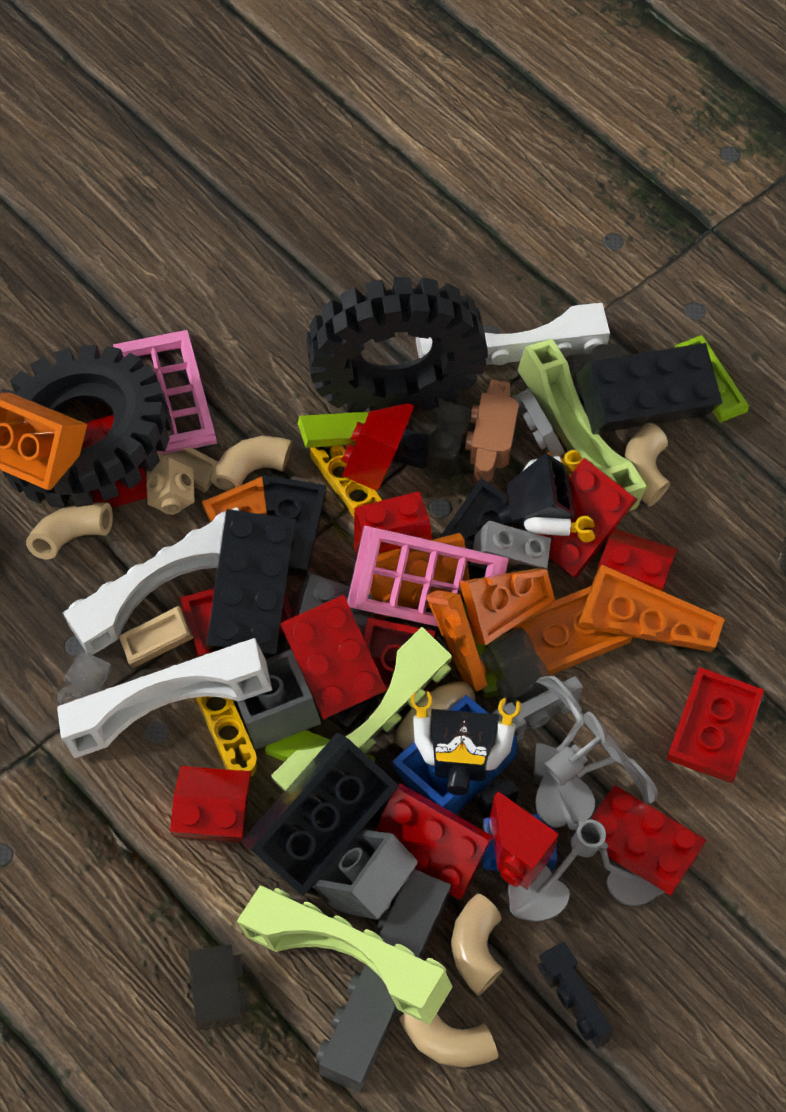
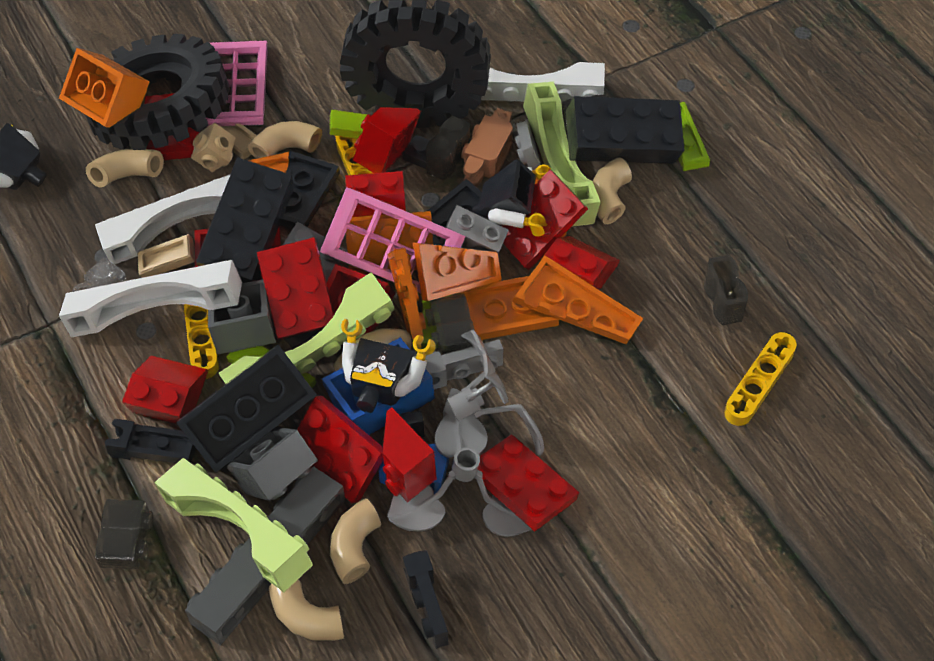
camera: 15 degrees right, 5 degrees down
red plate [666,667,764,784] -> none
none -> black plate [105,419,196,463]

